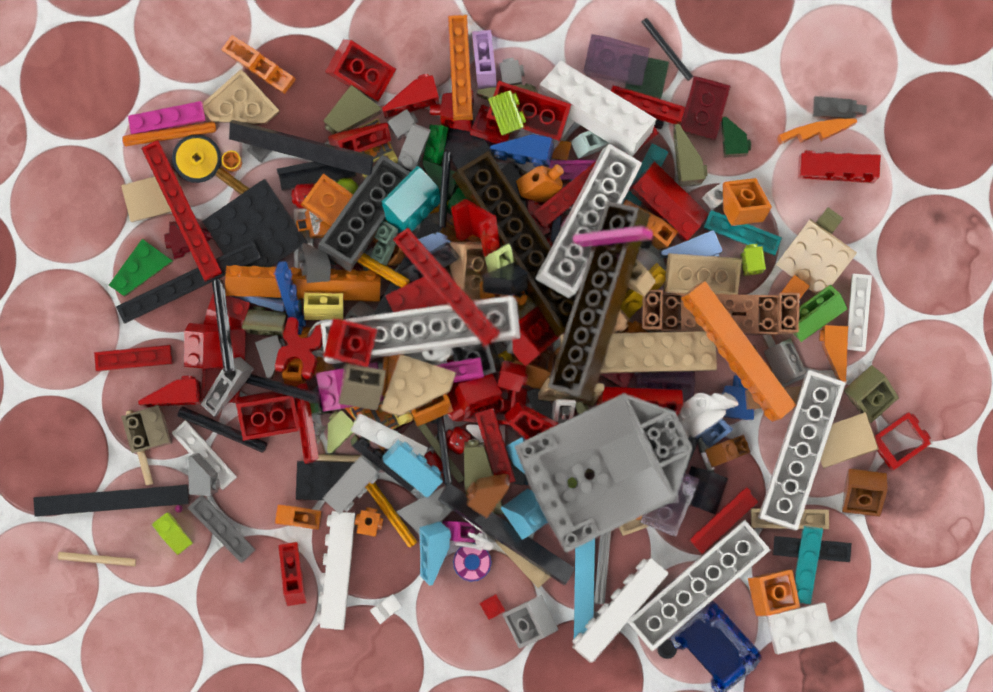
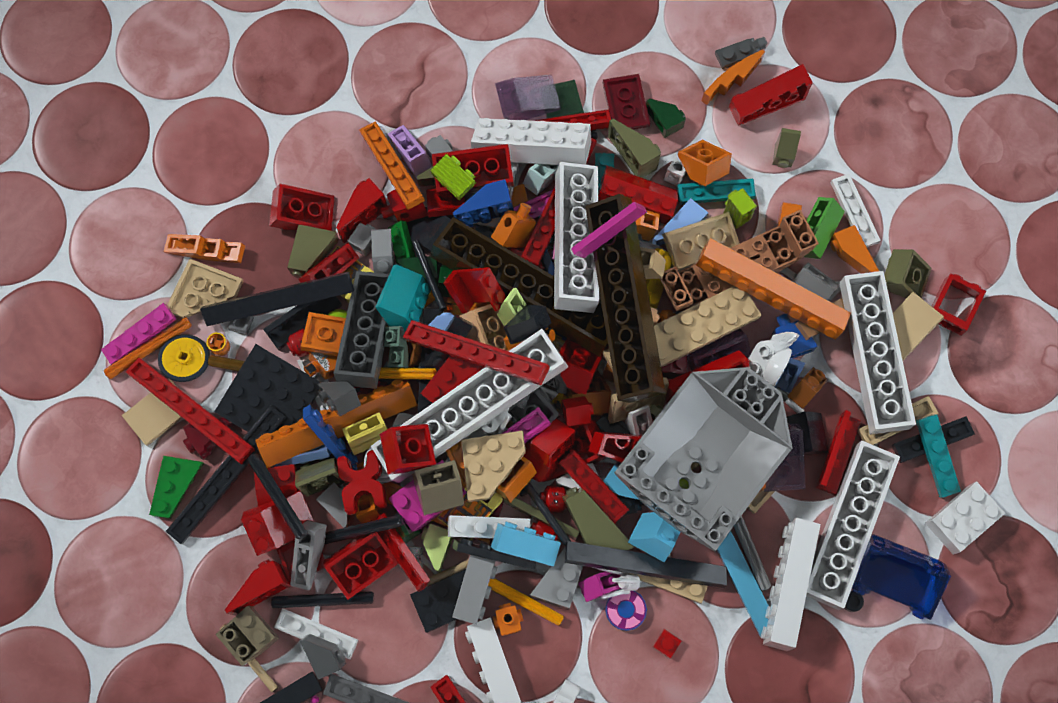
camera: 25 degrees left, 10 degrees down
red tile [94,345,173,372] -> none
orange slope [275,504,322,530] -> none
medium azure slope [420,522,451,586] -> none
dark orange slope [467,474,510,518] -> none
light grey slope [502,595,559,649] -> none
black bar [641,18,694,81] -> none
orange slope [748,569,800,616] -> none
tan plate [776,219,857,294] -> none
dark orange slope [842,468,888,517] -> none

